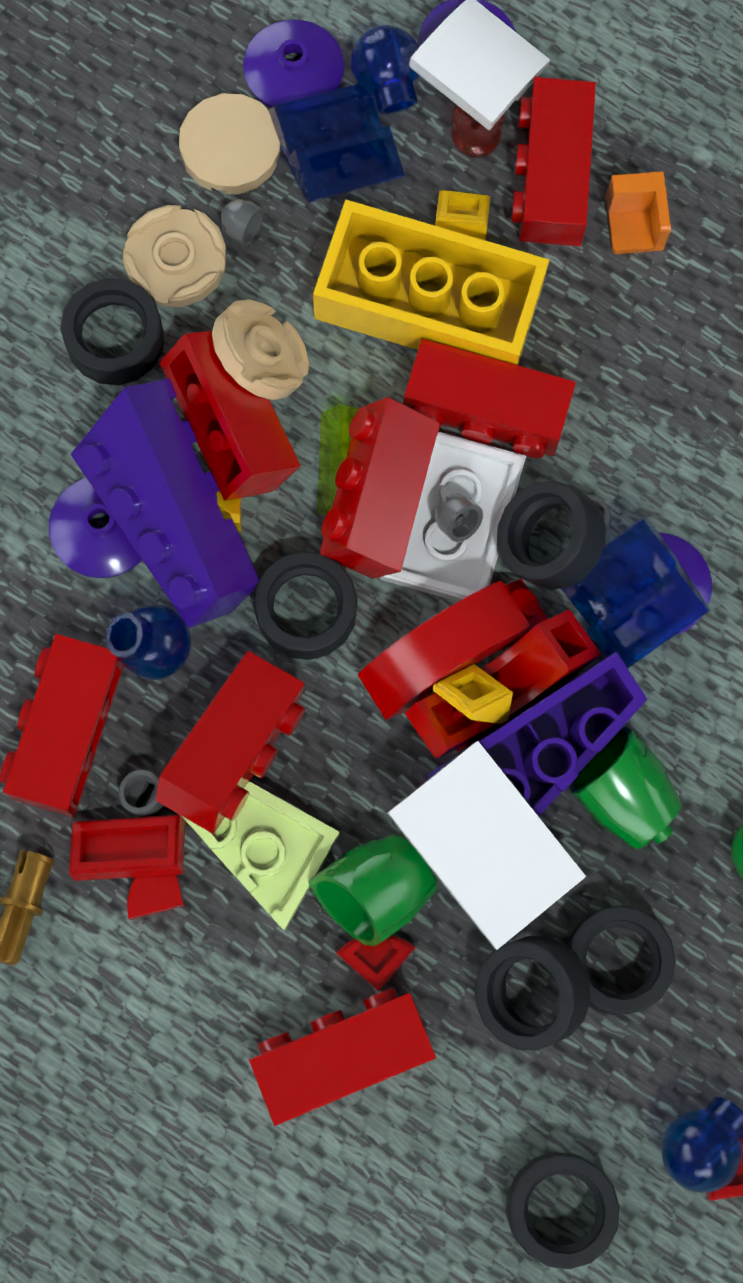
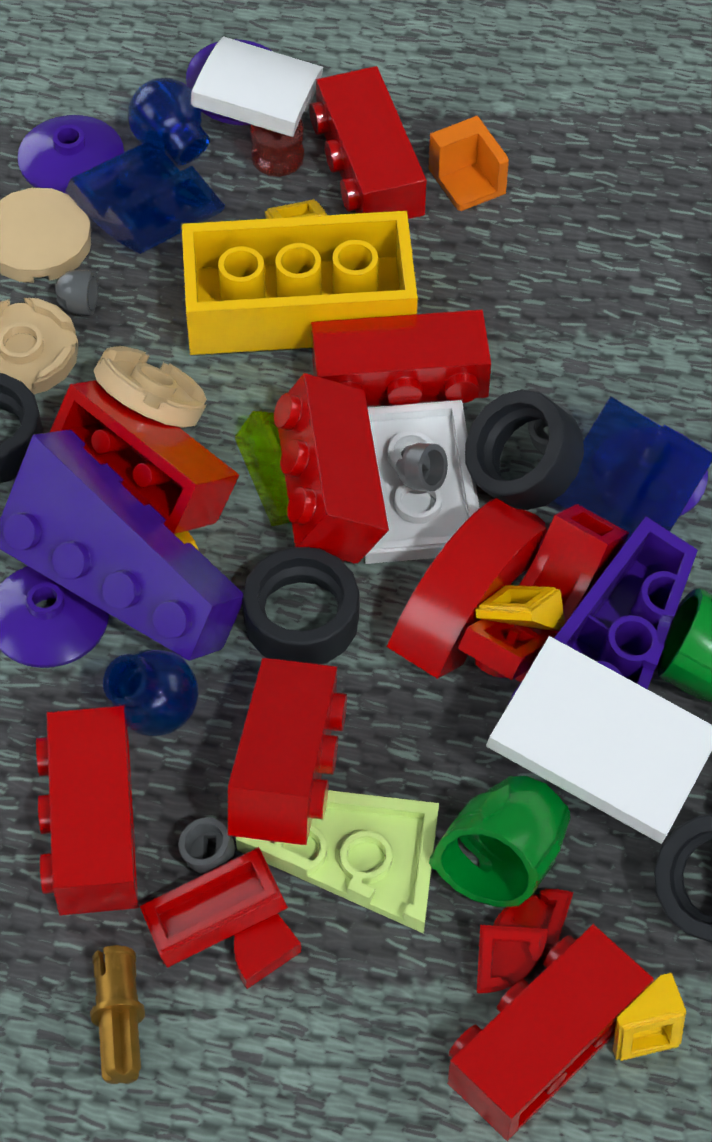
camera: 20 degrees left, 20 degrees down
none -> red tile [477,925,549,993]
none -> yellow slope [613,973,686,1061]

